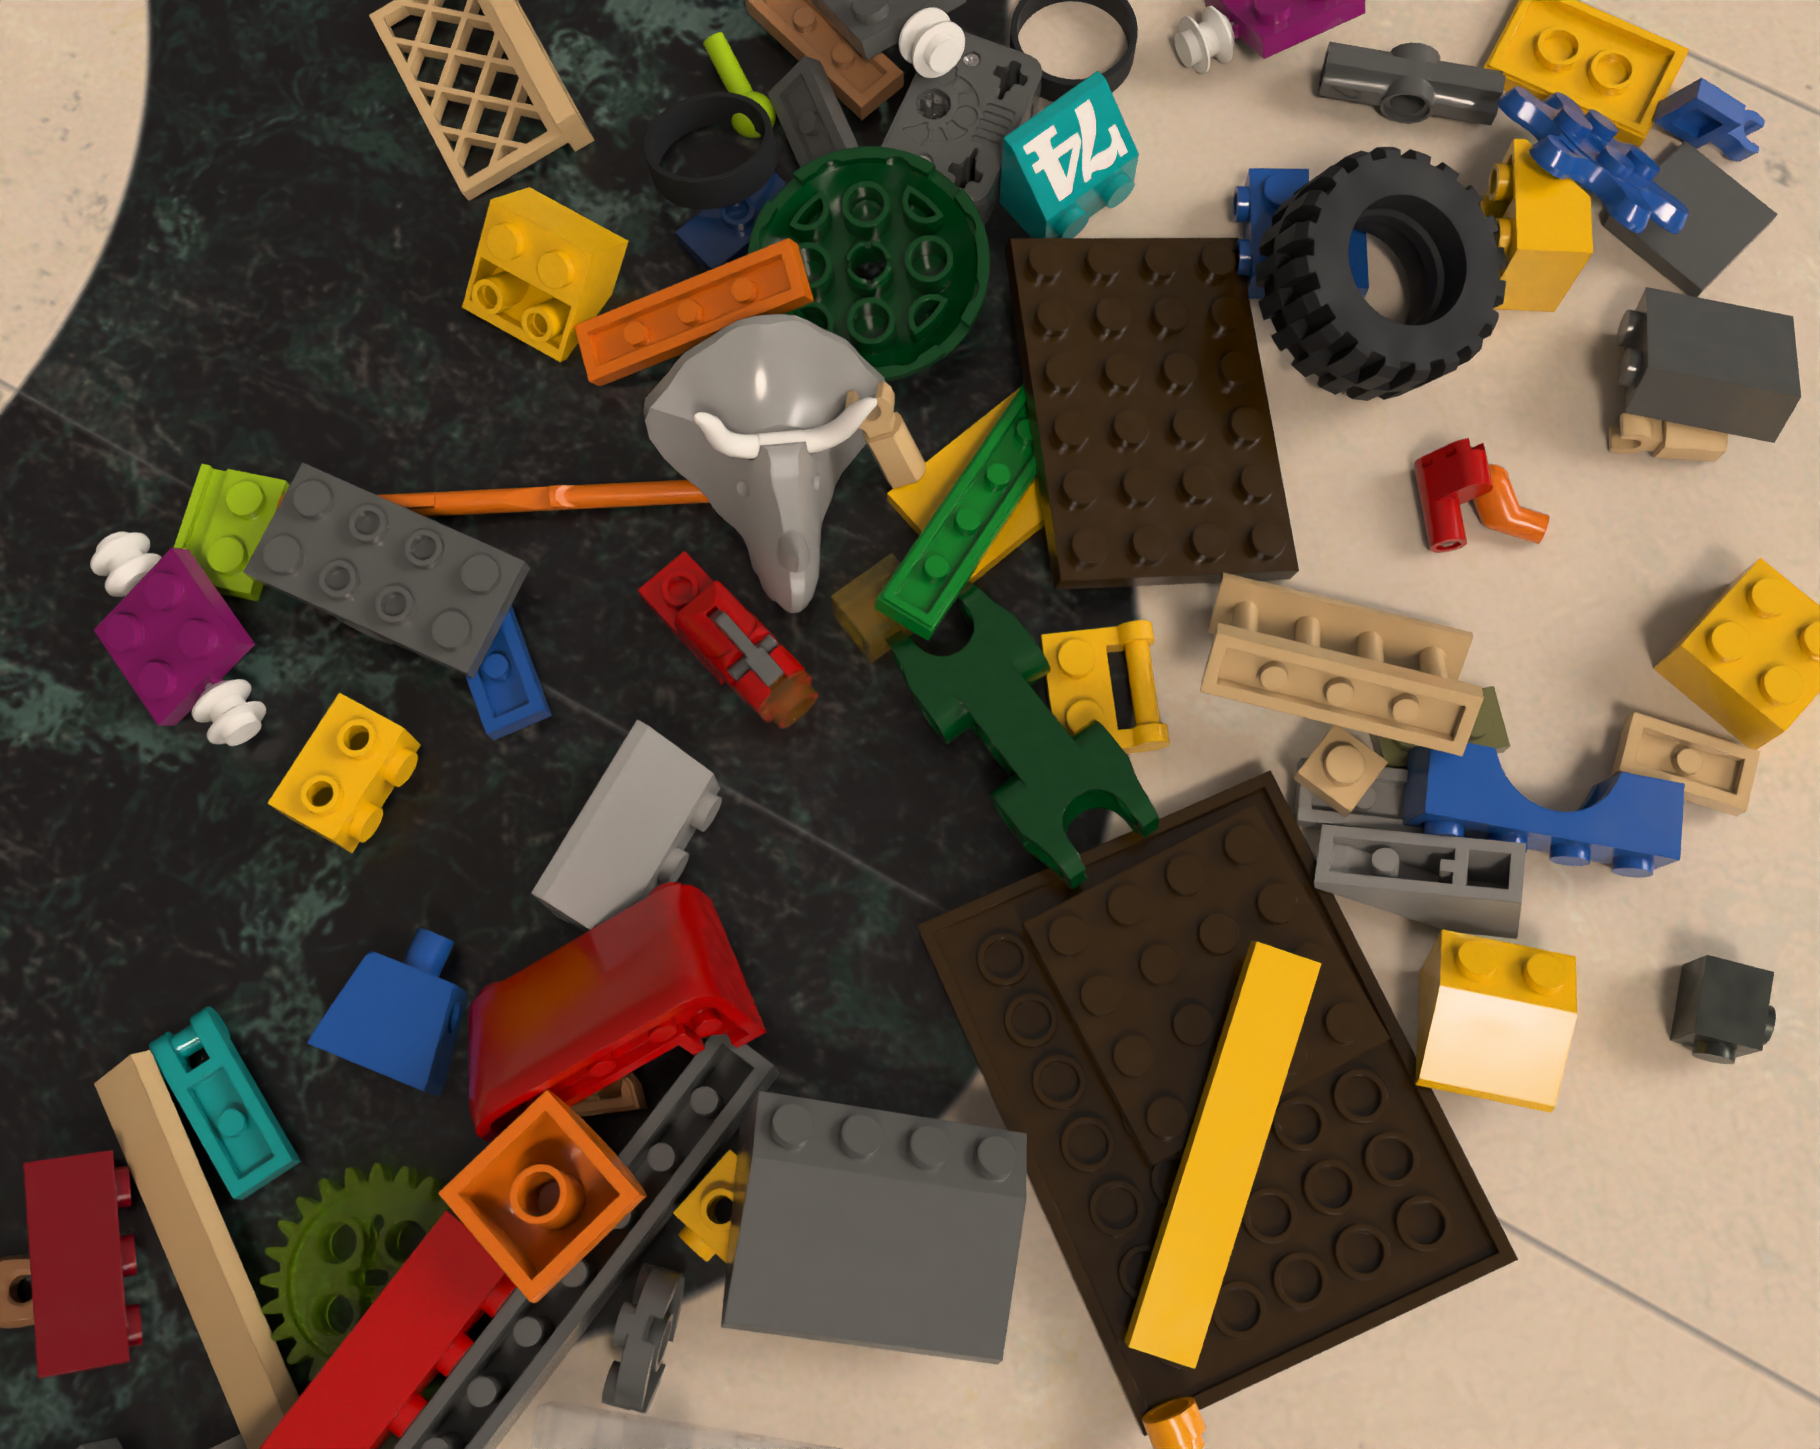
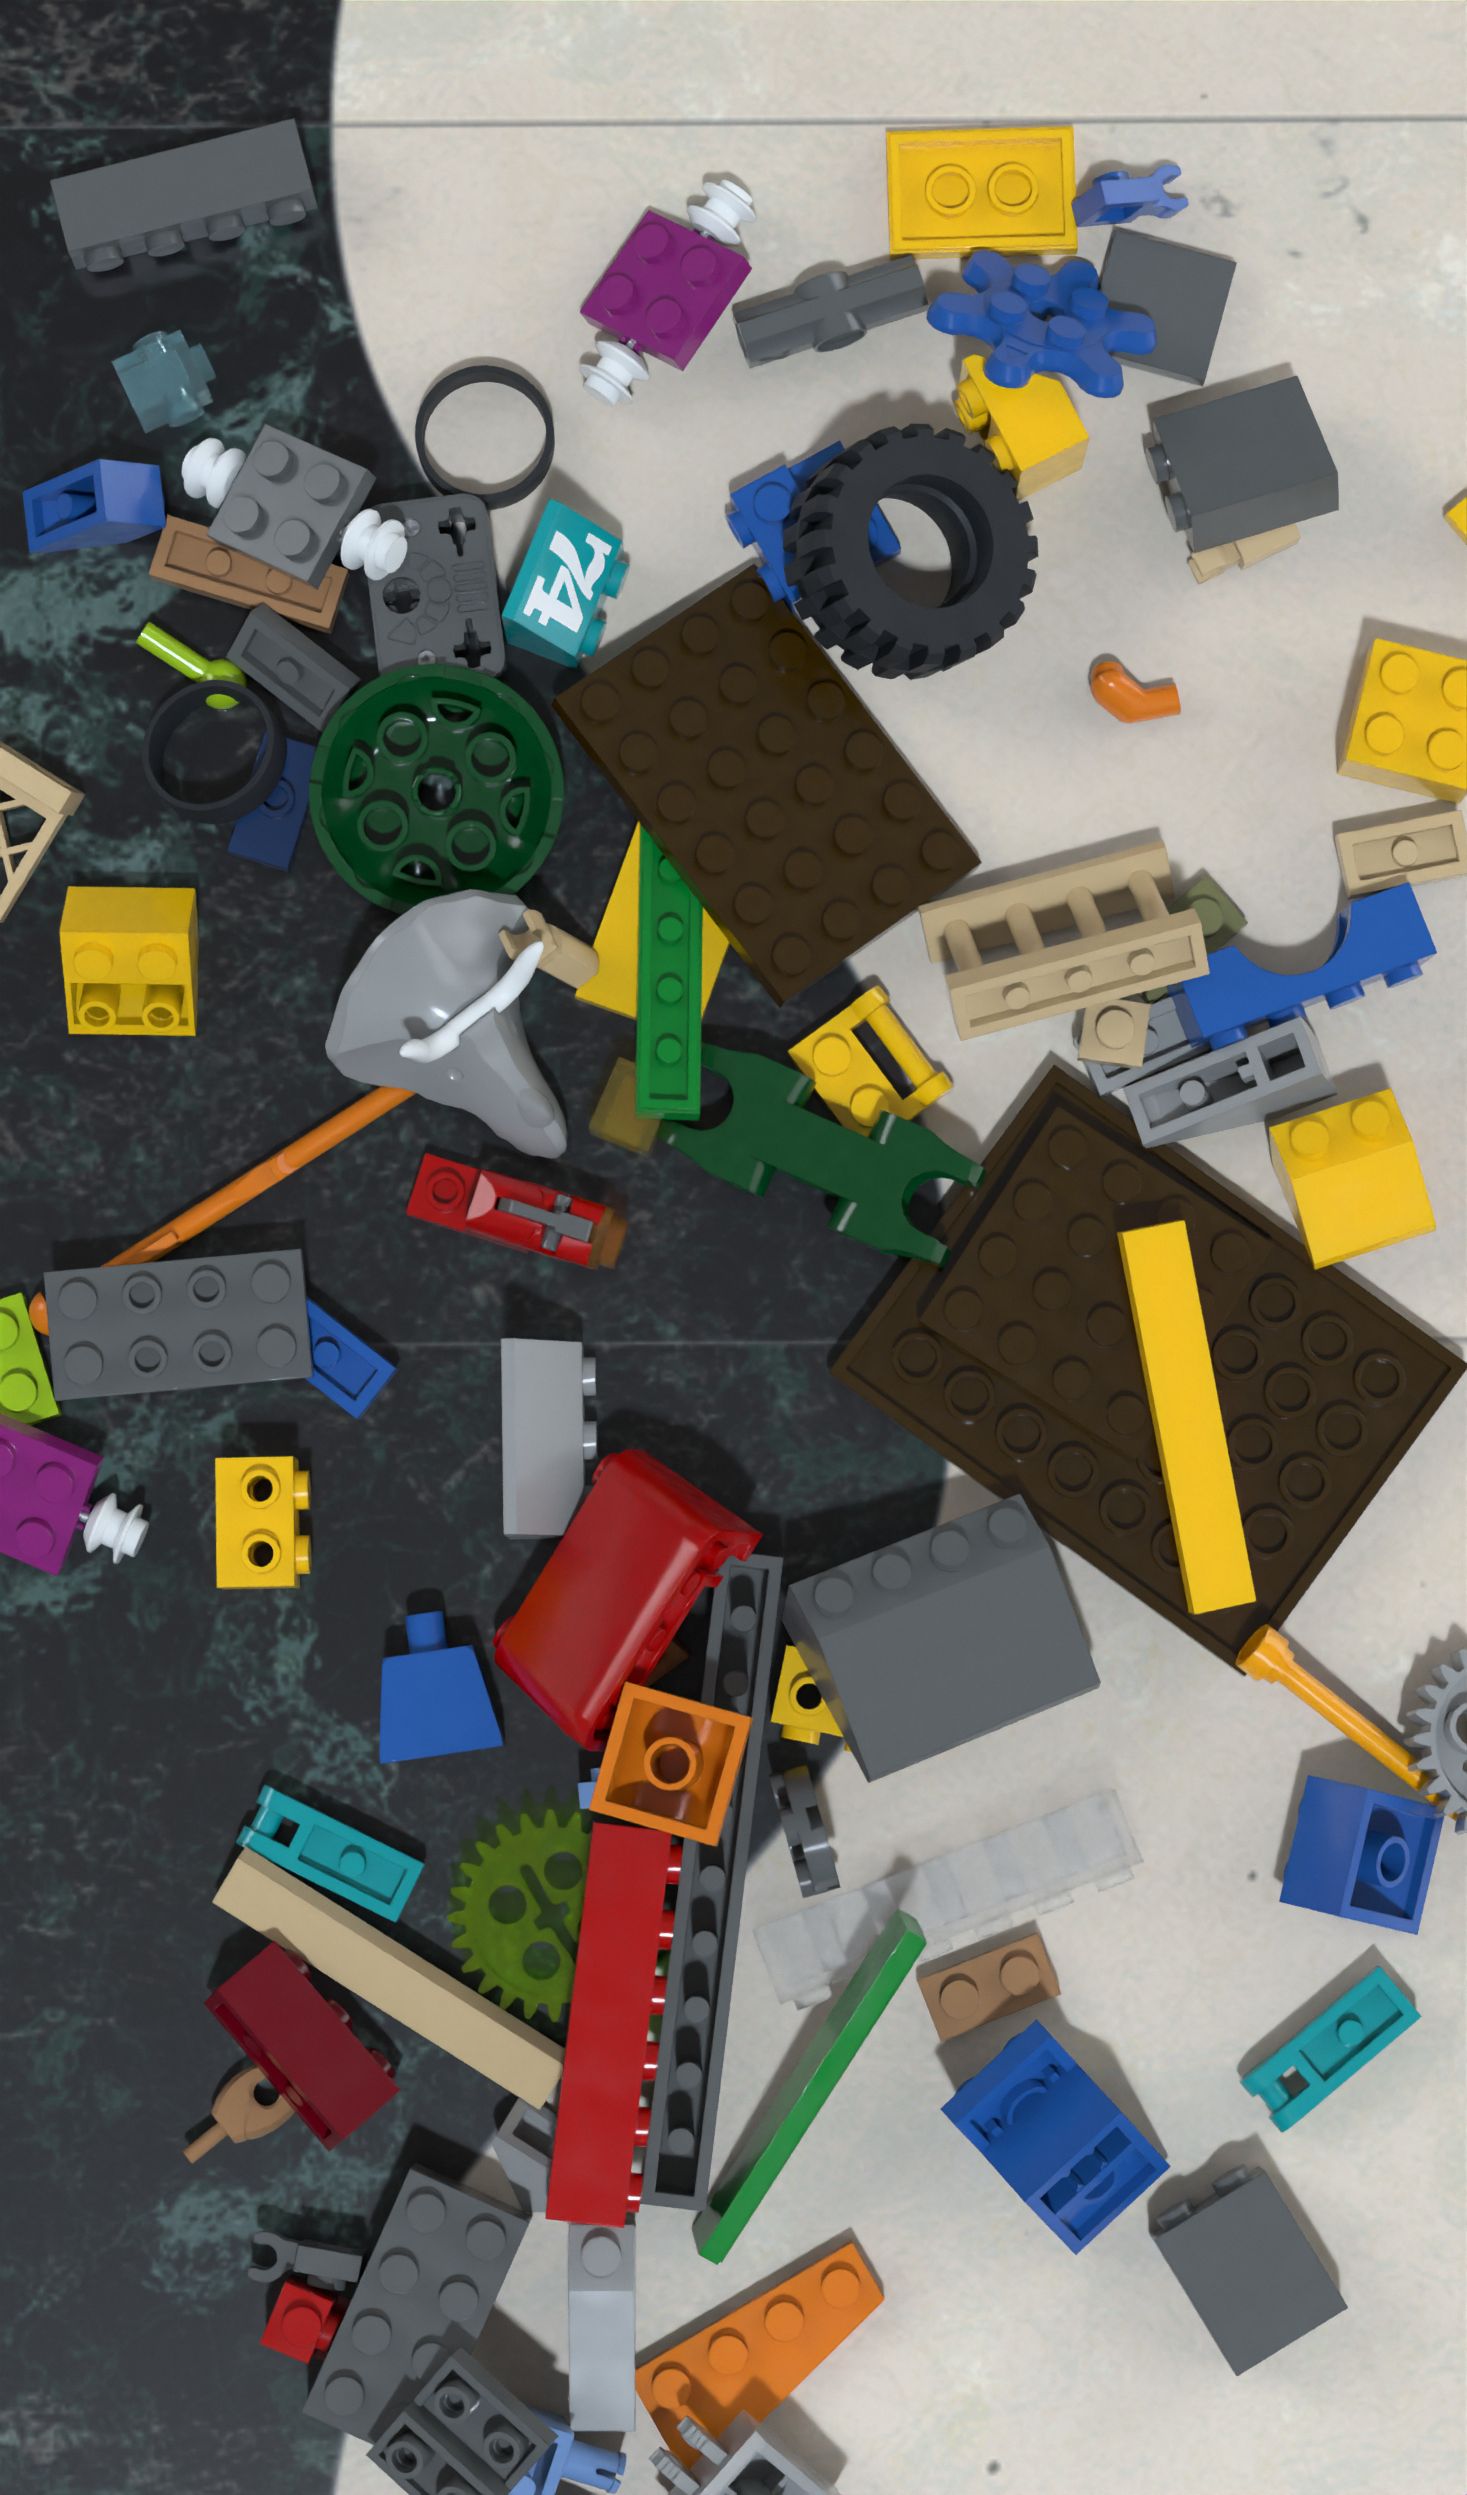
camera: 30 degrees left, 10 degrees up
orange plate [574,238,814,386] -> none
red piece [1414,438,1493,553] -> none

